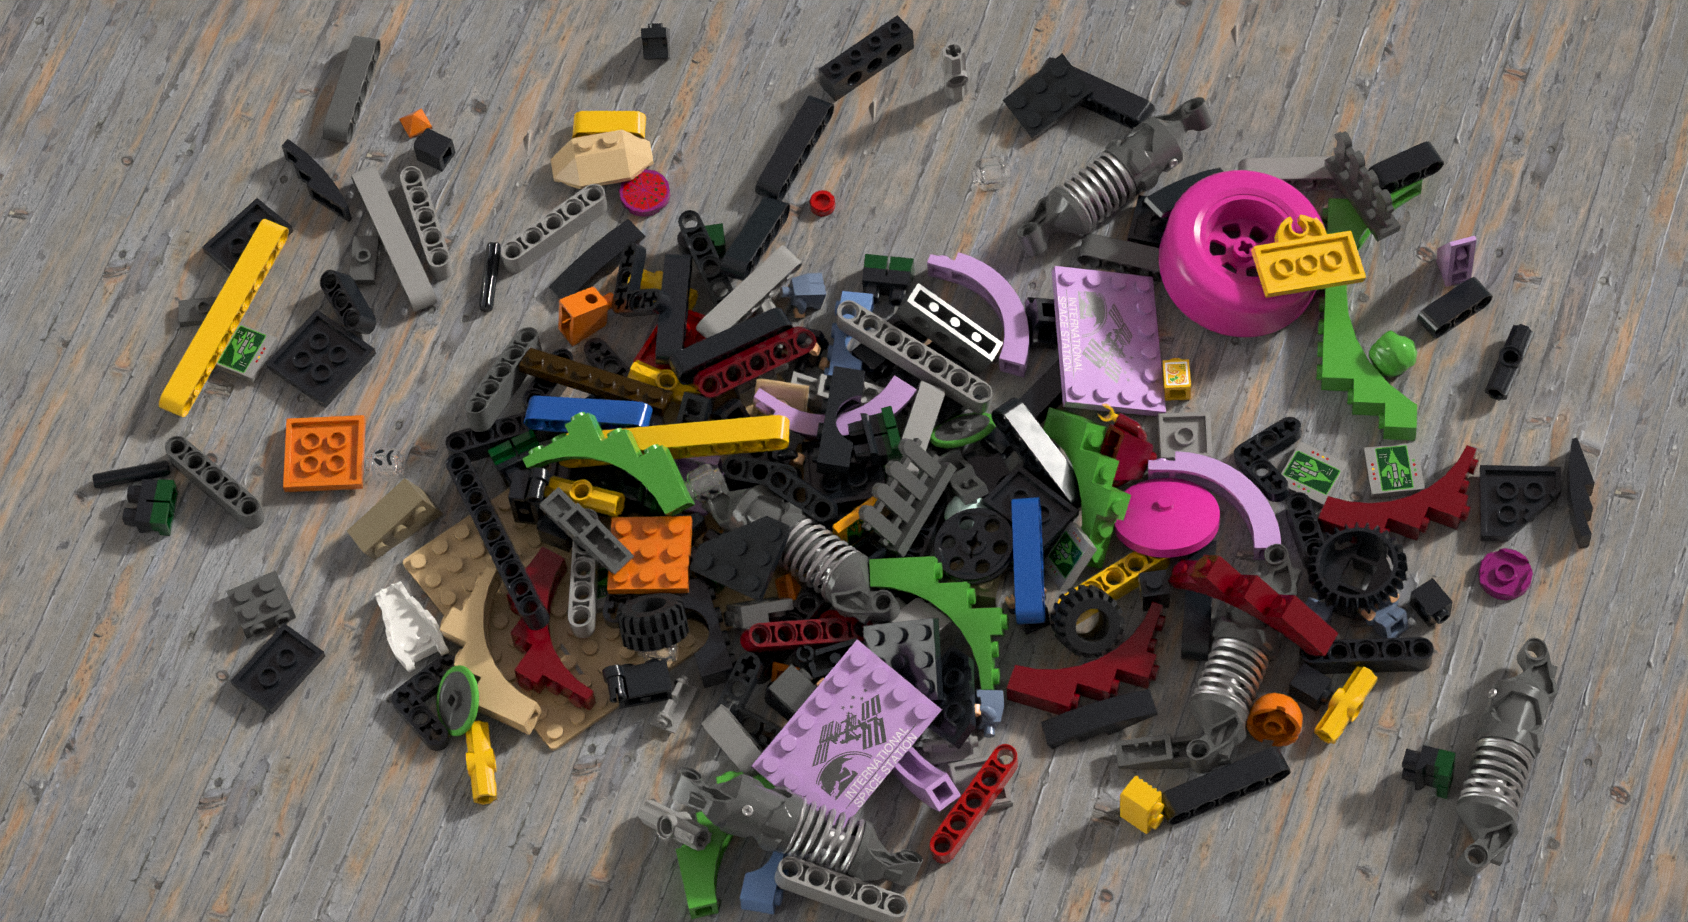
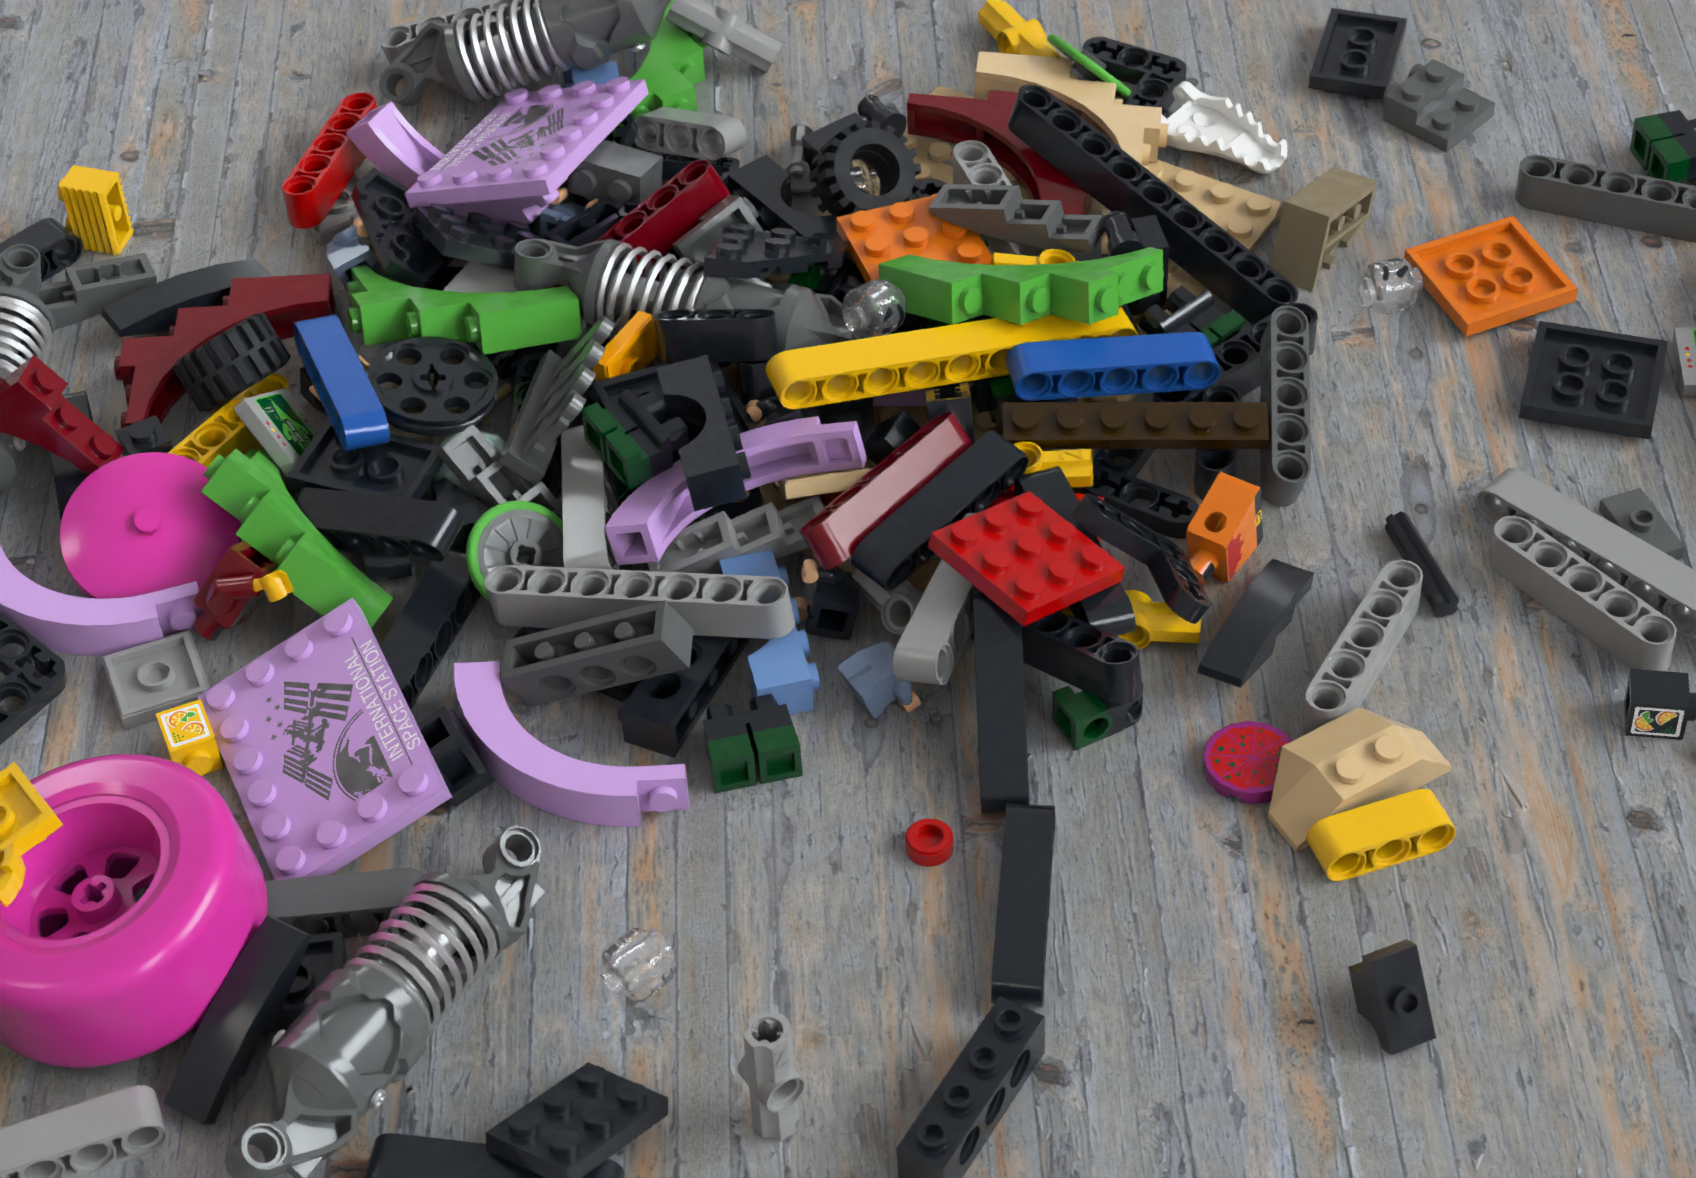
camera: 155 degrees right, 15 degrees down
black beam [320,270,376,335] -> none
none -> red plate [928,491,1125,627]

